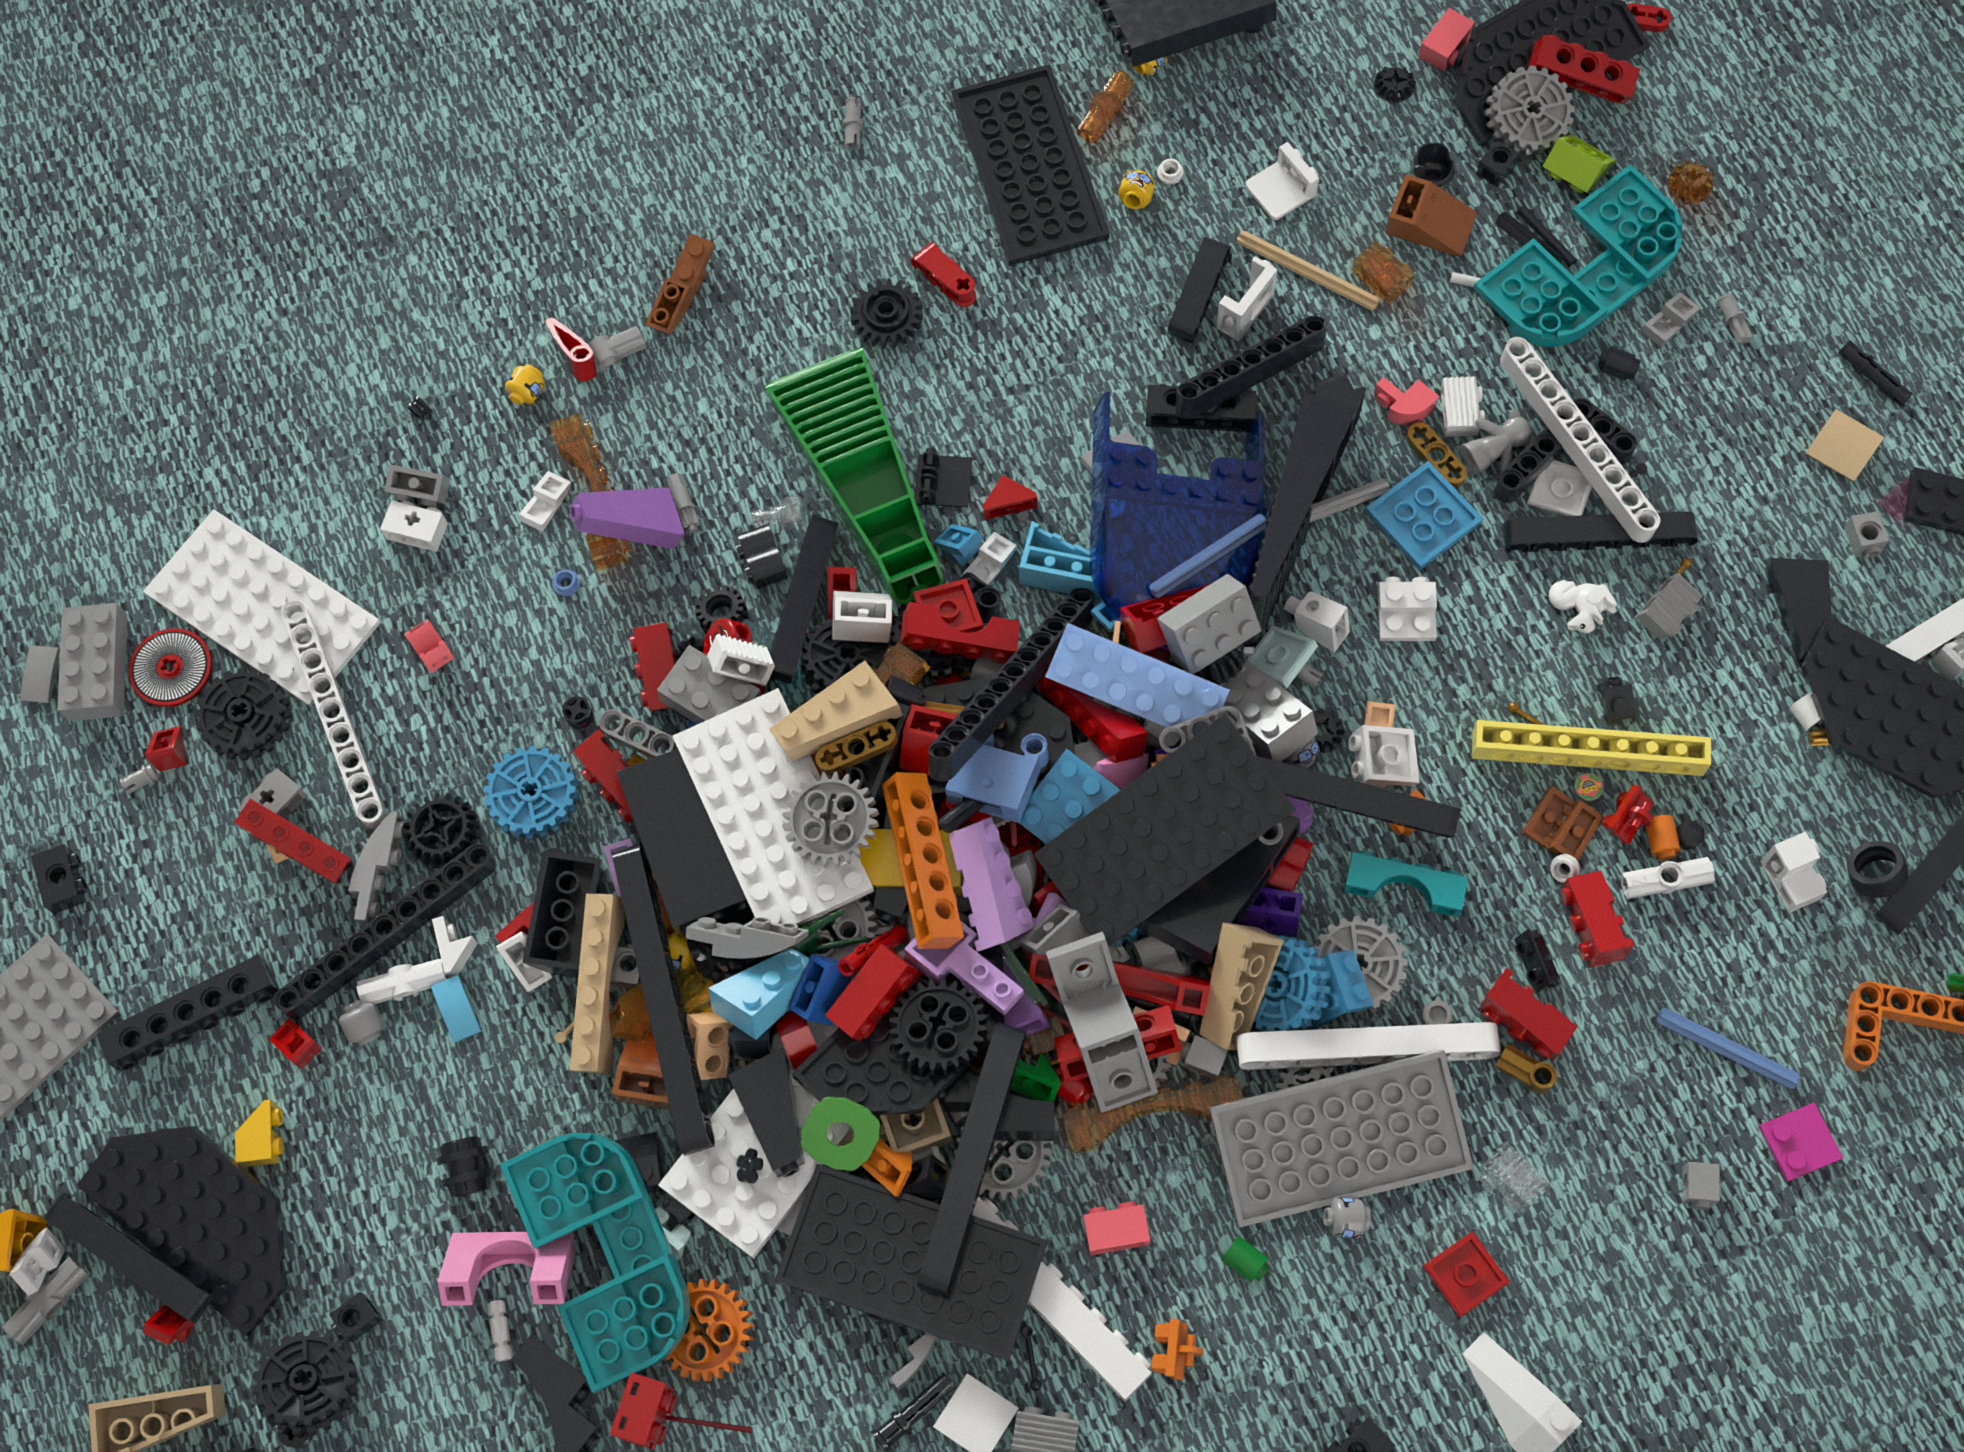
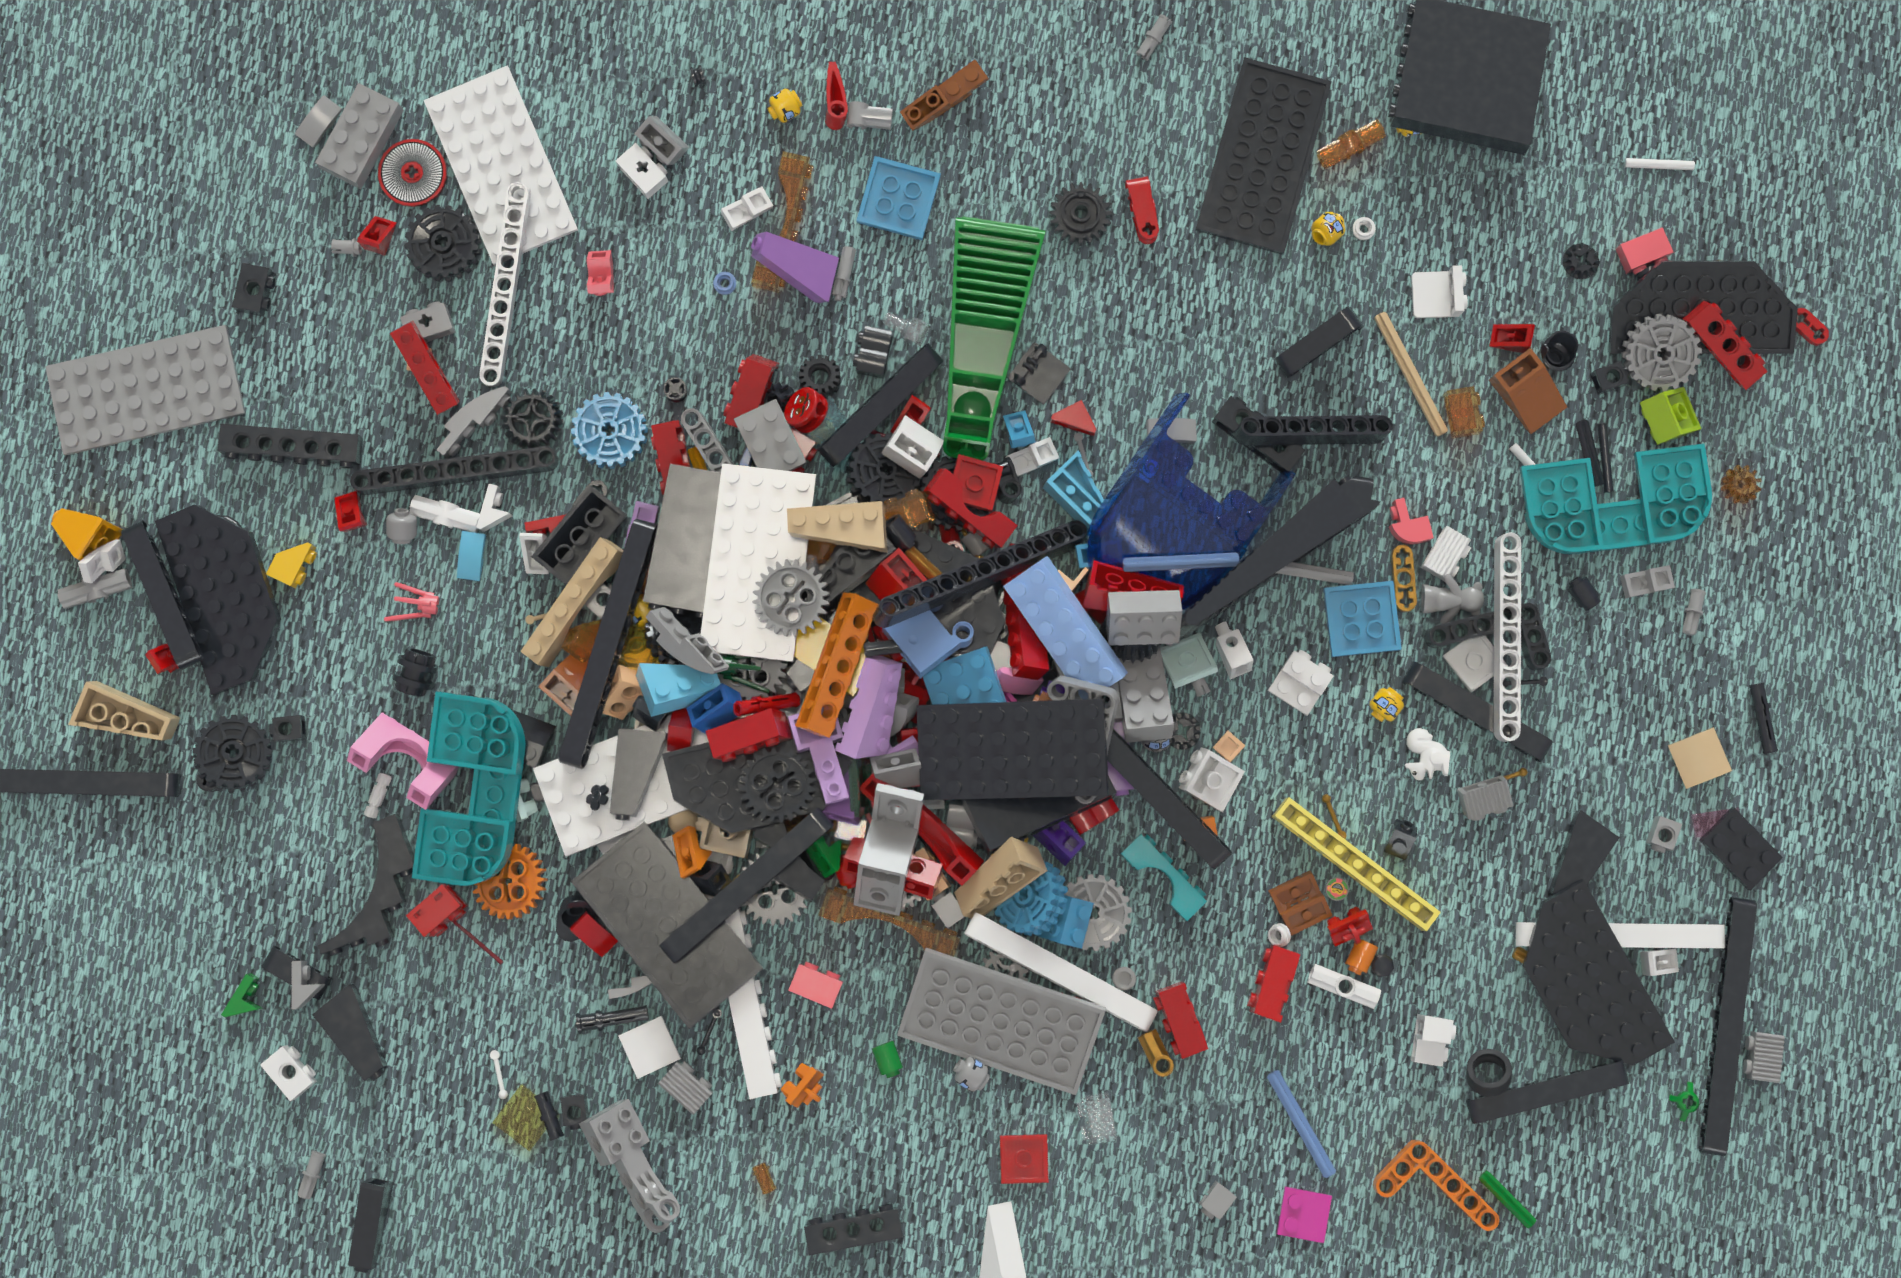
camera: 25 degrees right, 15 degrees up
white brick [707,634,775,686] -> none
bright green piece [801,1097,880,1171] -> none
pearl gold beam [815,721,898,774] -> none
white window [1217,256,1277,341] -> none
black hinge [1514,929,1560,993] -> none
none -> coral plant [384,582,439,621]
none -> black piece [556,890,596,942]
none -> red slope [570,911,618,957]
none -> dark azure plate [856,156,941,241]
none -> yellow head [1369,687,1404,722]
none -> red slope [1489,324,1535,353]

